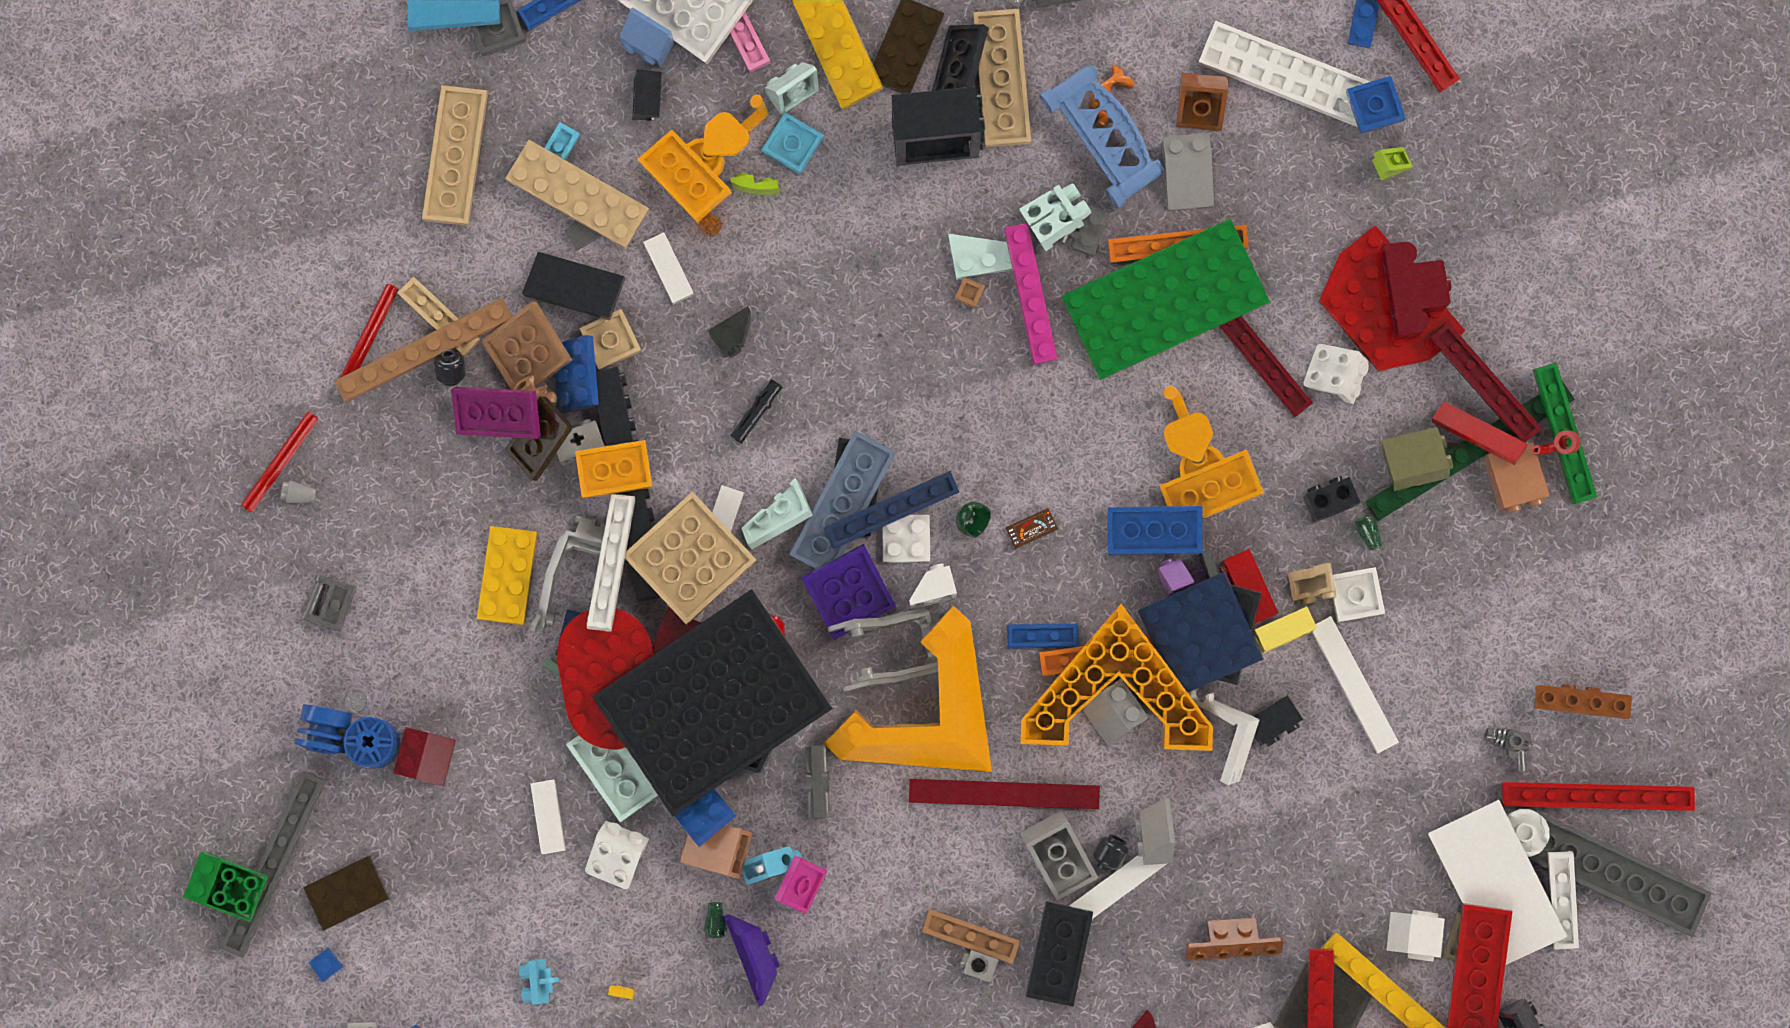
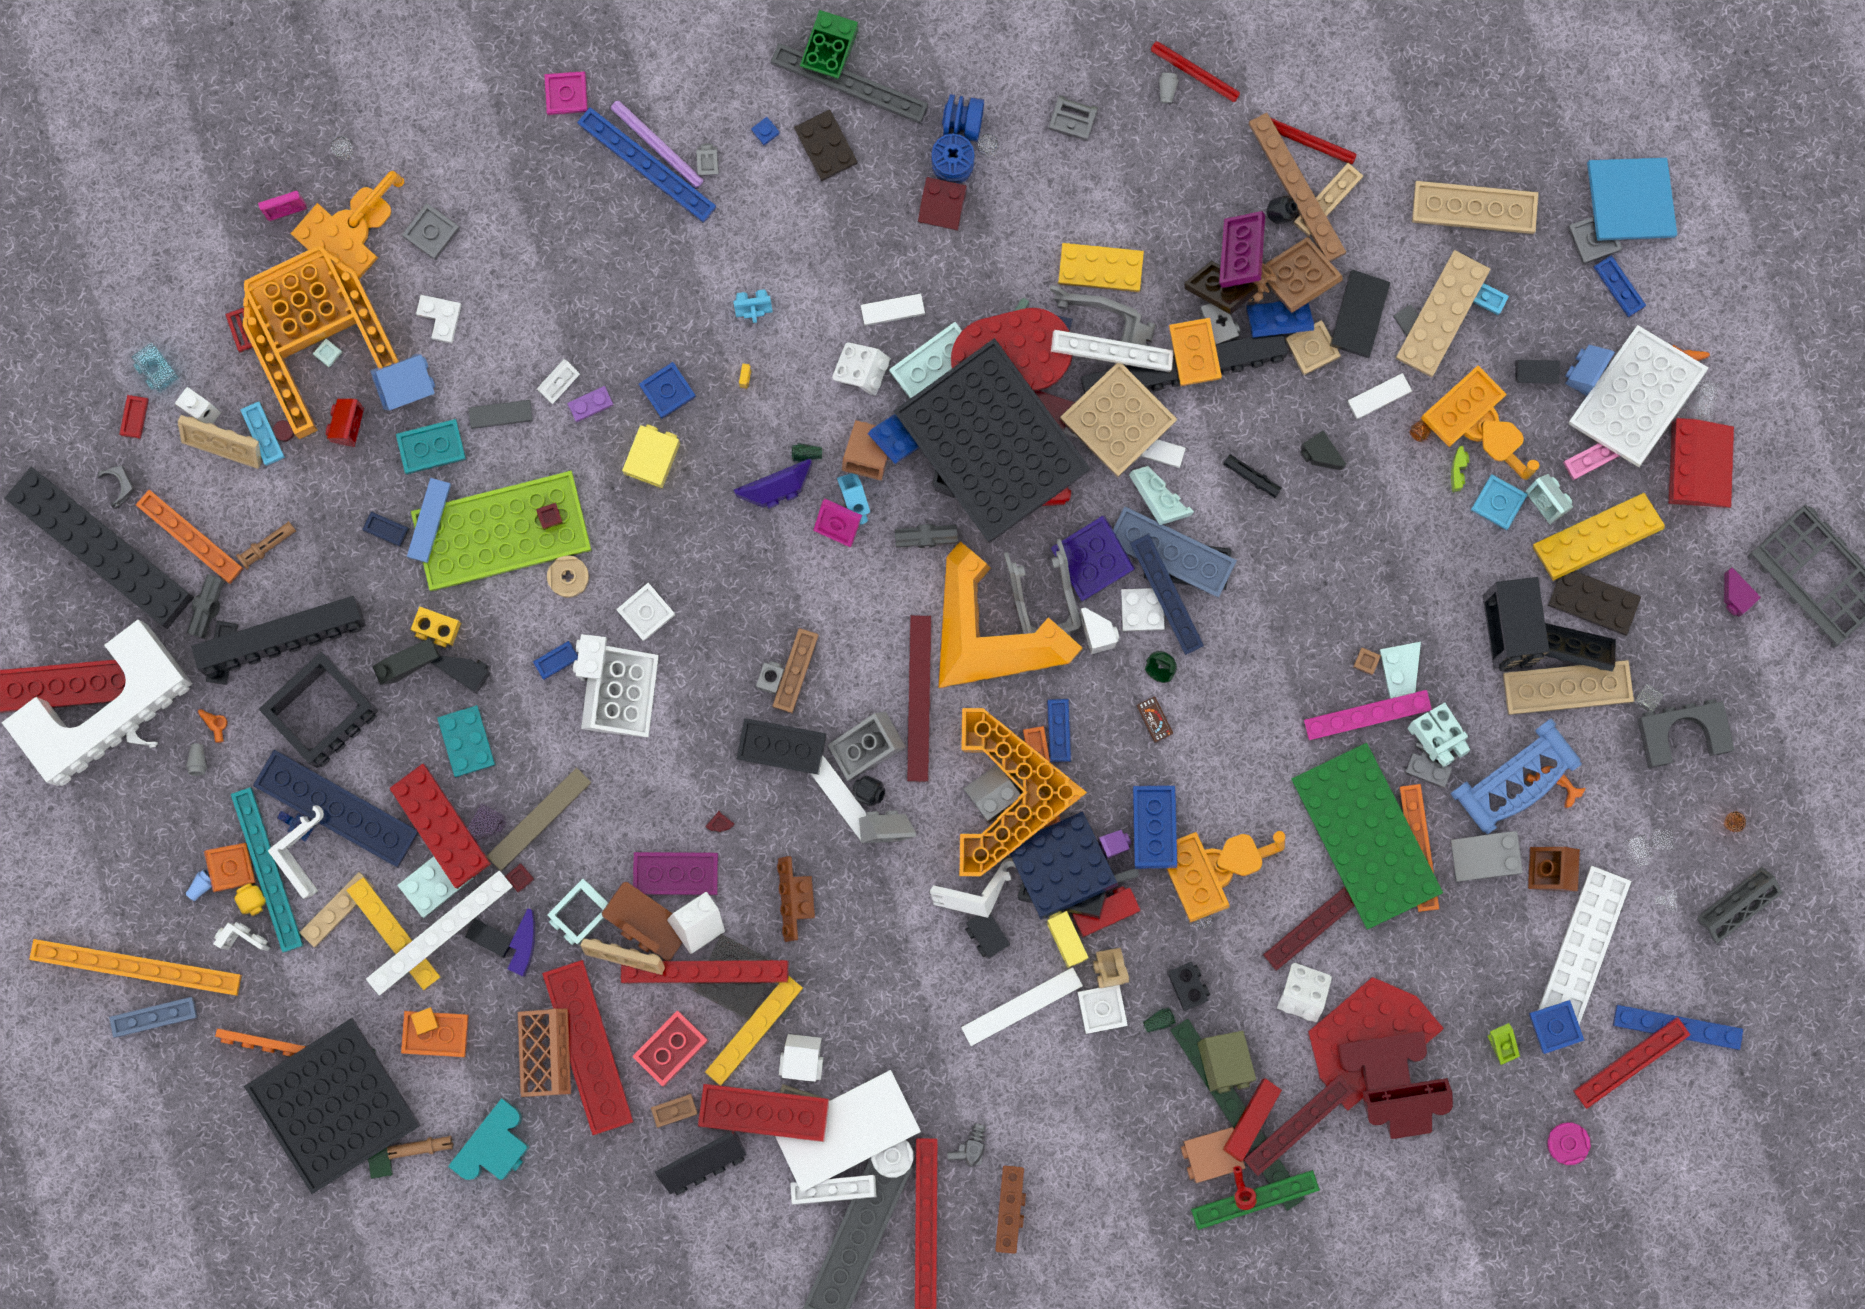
camera: 90 degrees right, 0 degrees up
none -> dark red brick [1363,1078,1453,1139]
none -> dark pink tile [1547,1122,1591,1165]

